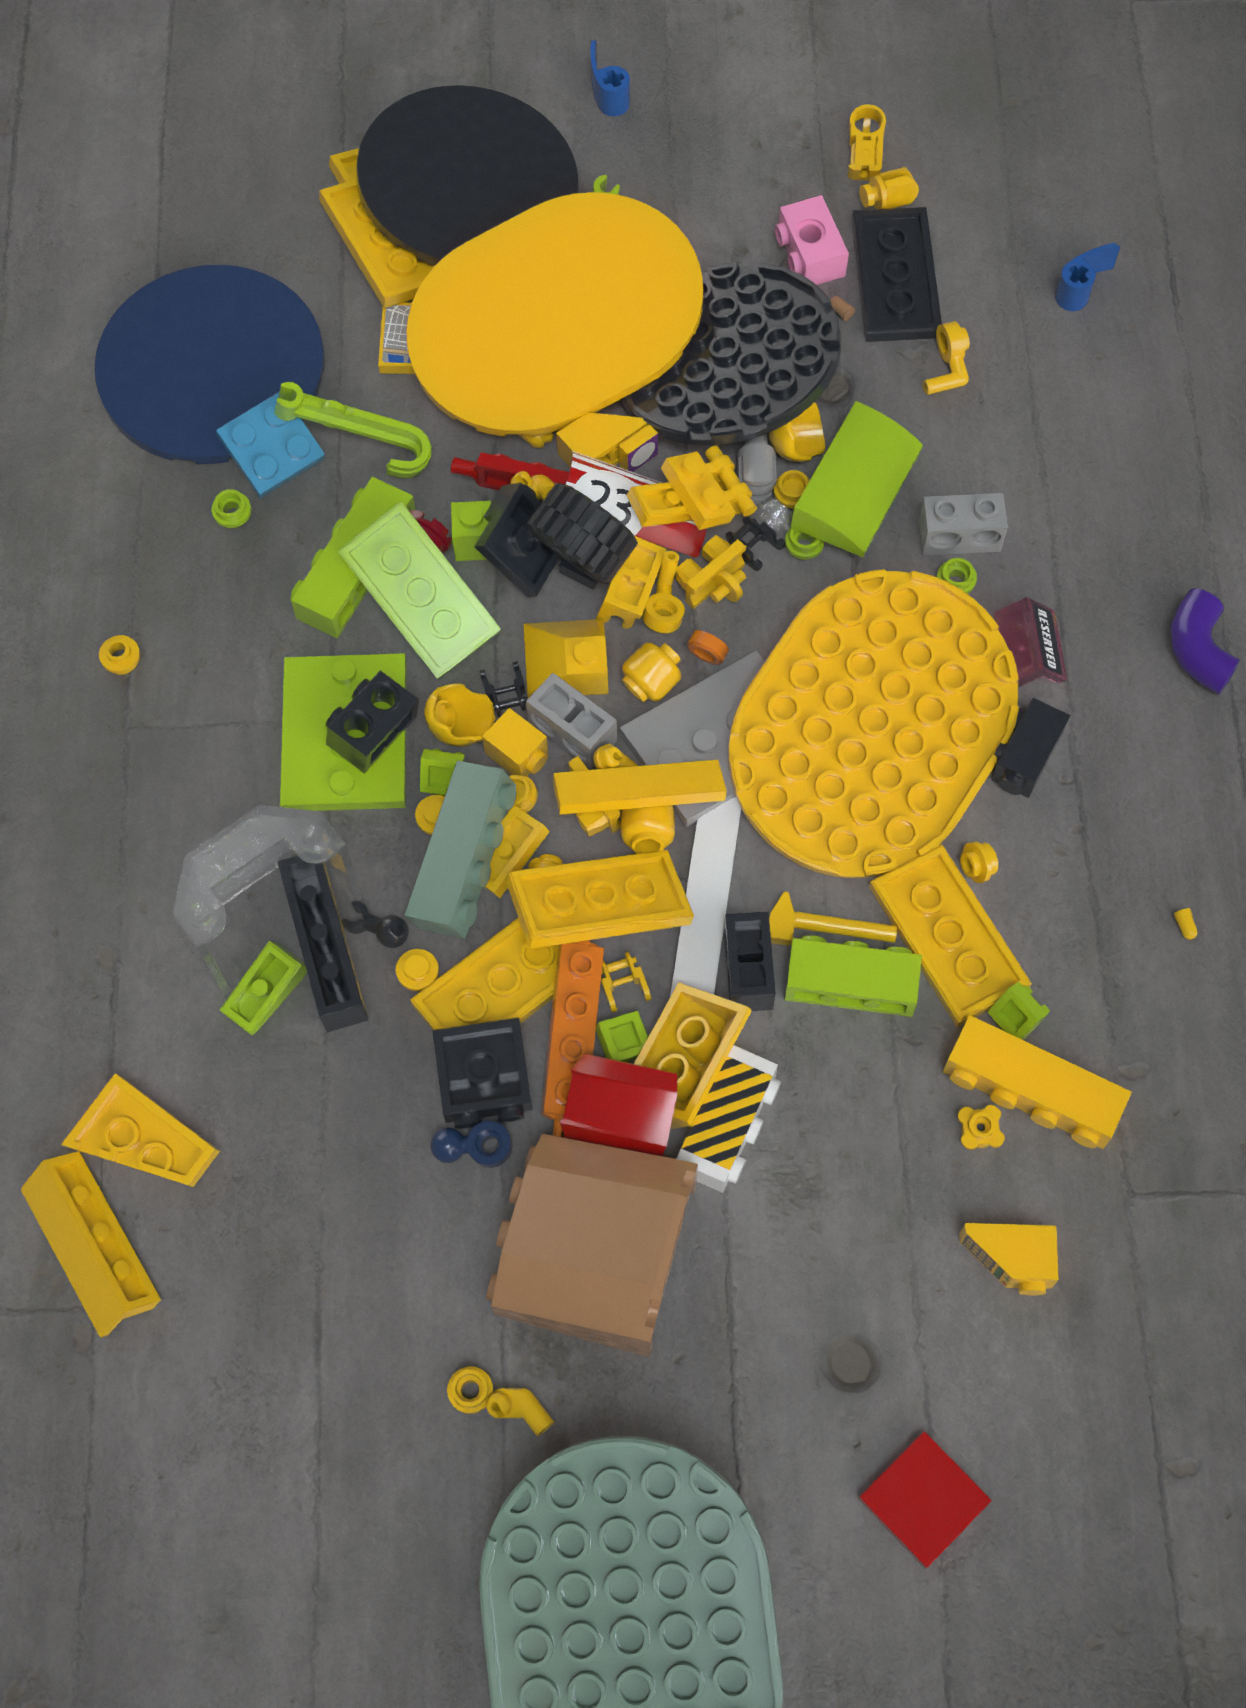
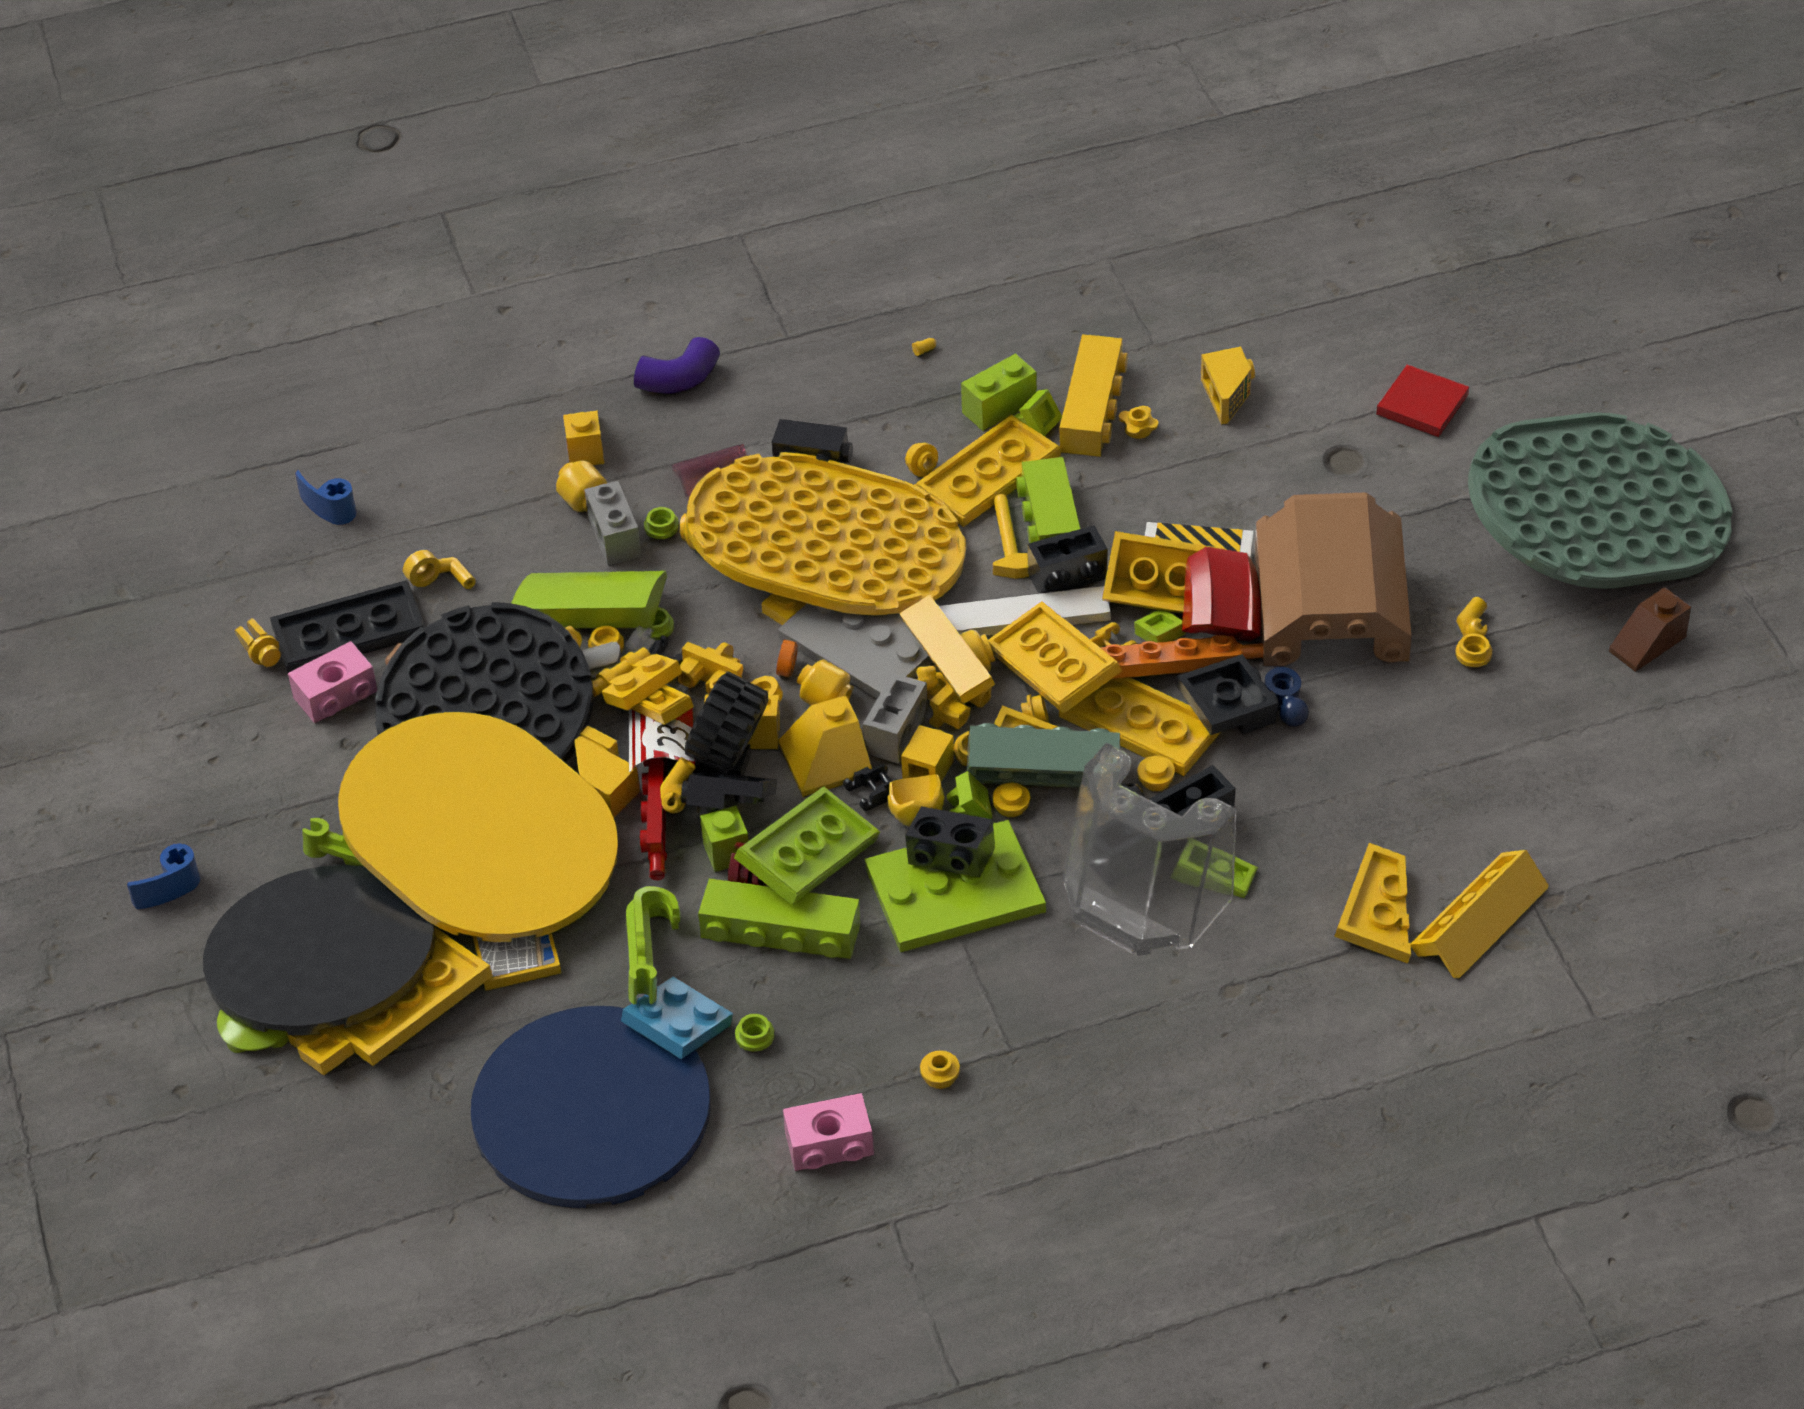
camera: 105 degrees left, 20 degrees down
yellow piece [847,104,886,181] -> none
none -> yellow head [556,460,607,512]
none -> yellow slope [563,411,604,465]
none -> bright pink brick [783,1093,874,1171]
none -> lime brick [961,353,1037,431]
none -> reddish brown slope [1609,587,1691,672]

